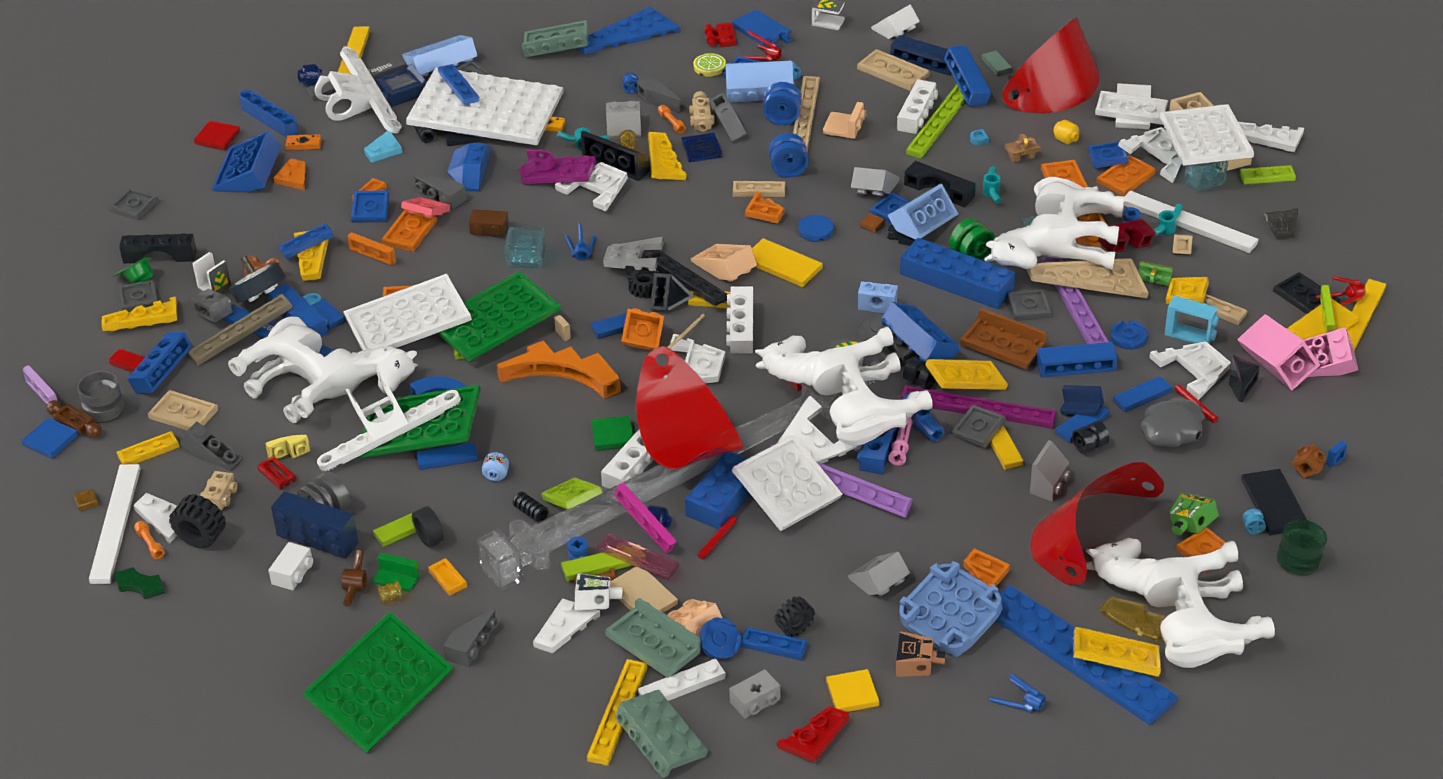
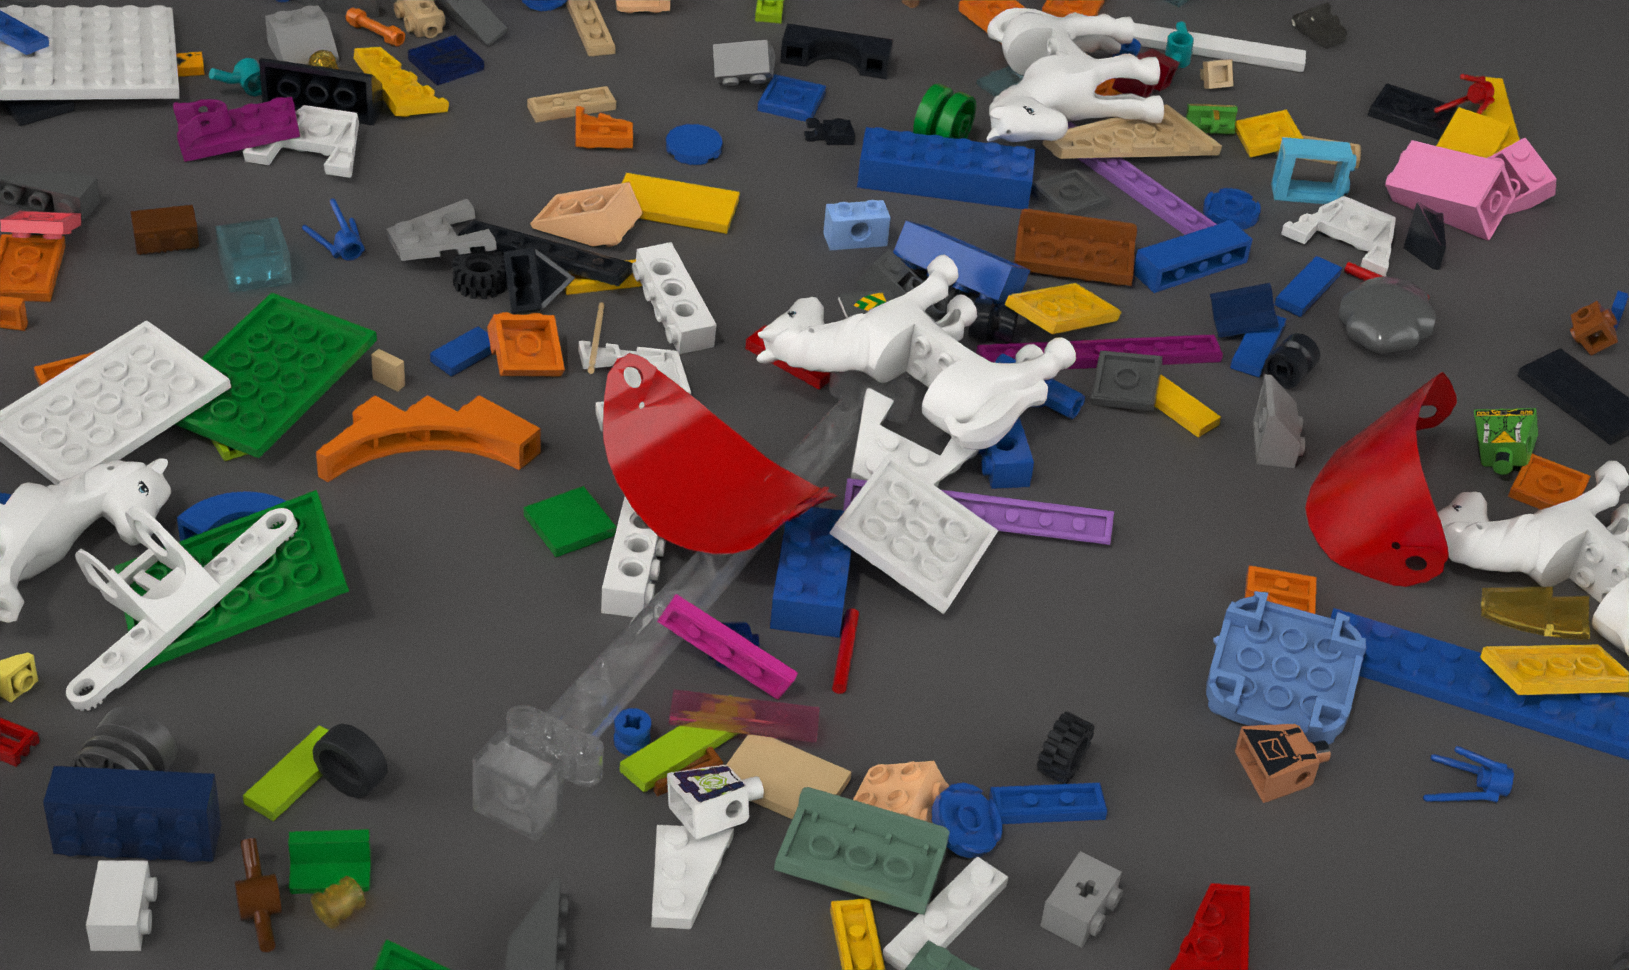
camera: 30 degrees left, 0 degrees up
blue tile [417,442,478,470] -> none
light orange tile [428,558,467,596] -> none
blue wedge [447,143,492,192] -> none
light blue head [482,452,509,481] -> none
black piece [513,491,549,523] -> none
lime tile [541,477,603,509] -> none
blue wheel [769,133,808,178] -> none
yellow tile [826,669,879,712] -> none
light grey slope [848,551,910,596] -> none
dark orange tile [860,213,885,233] -> none
light blue slope [888,183,958,239] -> none
bright pink pin [888,418,913,466] -> none
teal piece [982,166,1002,204] -> none
dark azure wheel [1242,509,1266,535] -> none
lime tile [1320,285,1335,333] -> none

